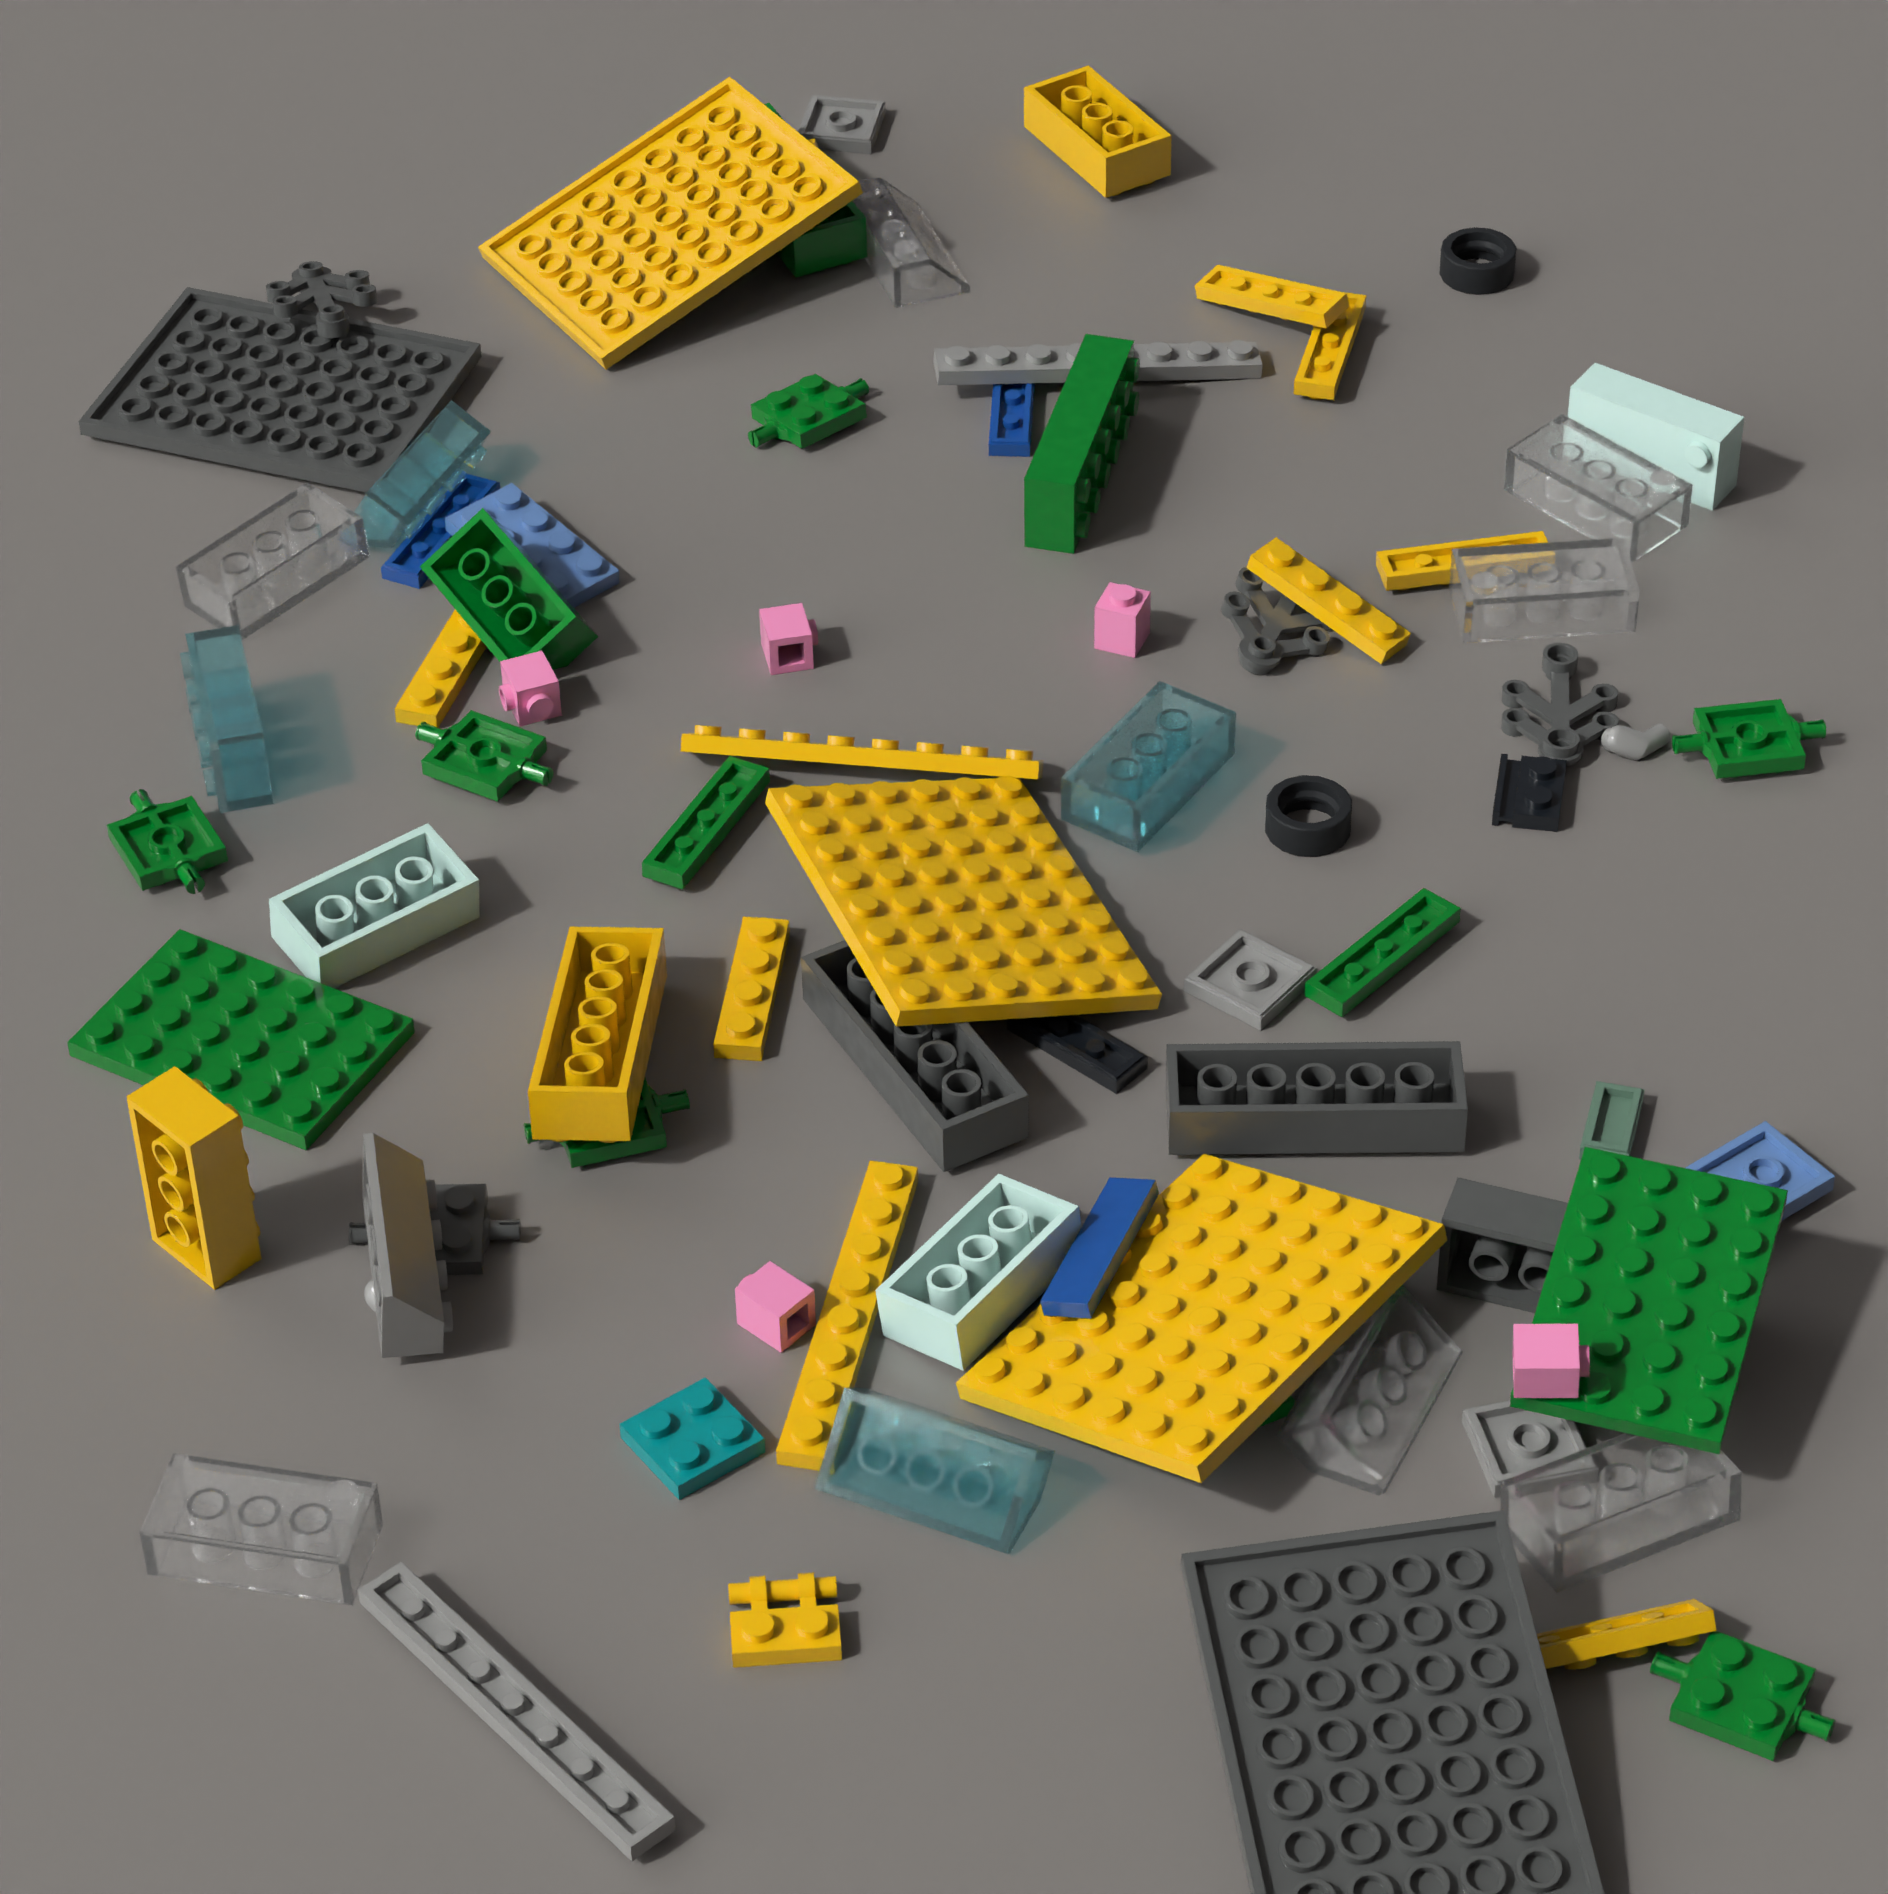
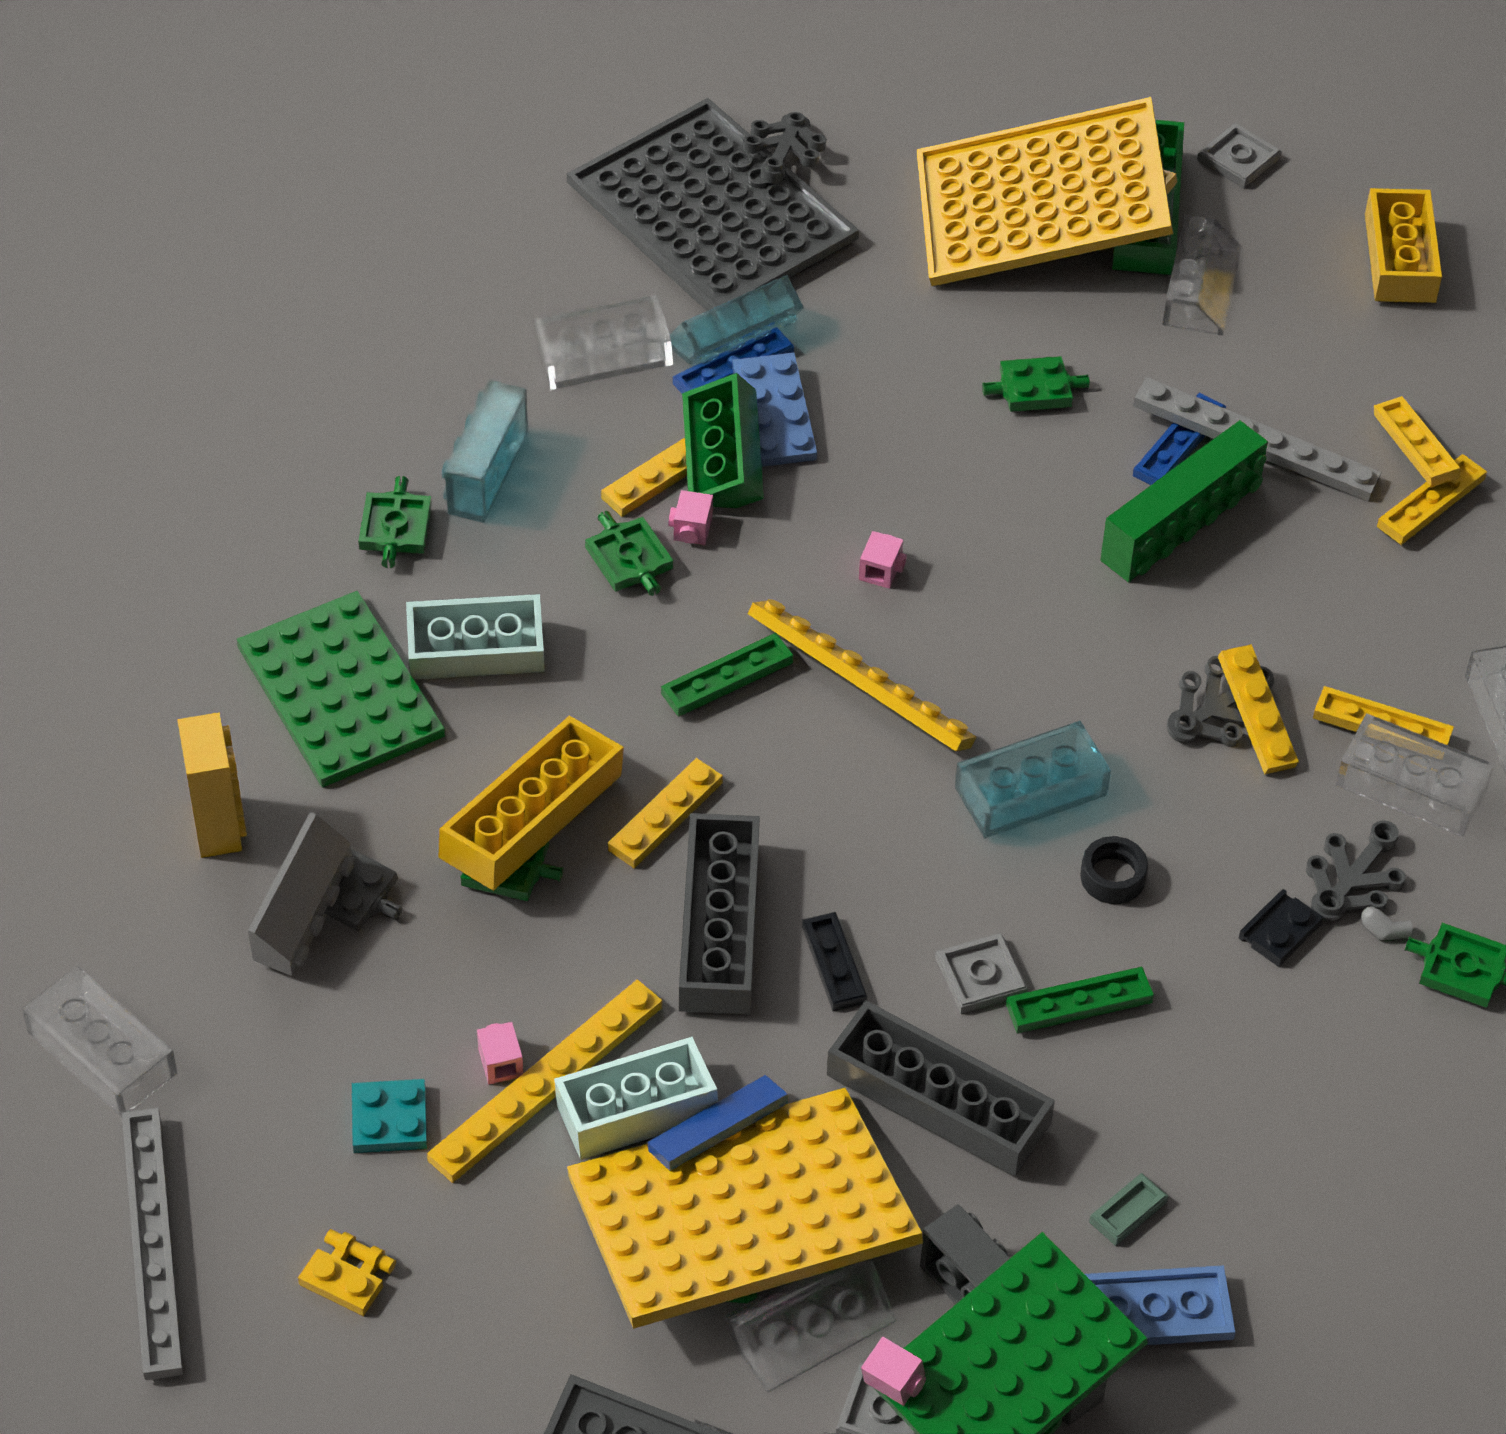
camera: 30 degrees right, 10 degrees up
yellow plate [765,776,1162,1027] -> none
clear light blue slope [814,1387,1055,1554] -> none
bright pink brick [1094,582,1151,658] -> none

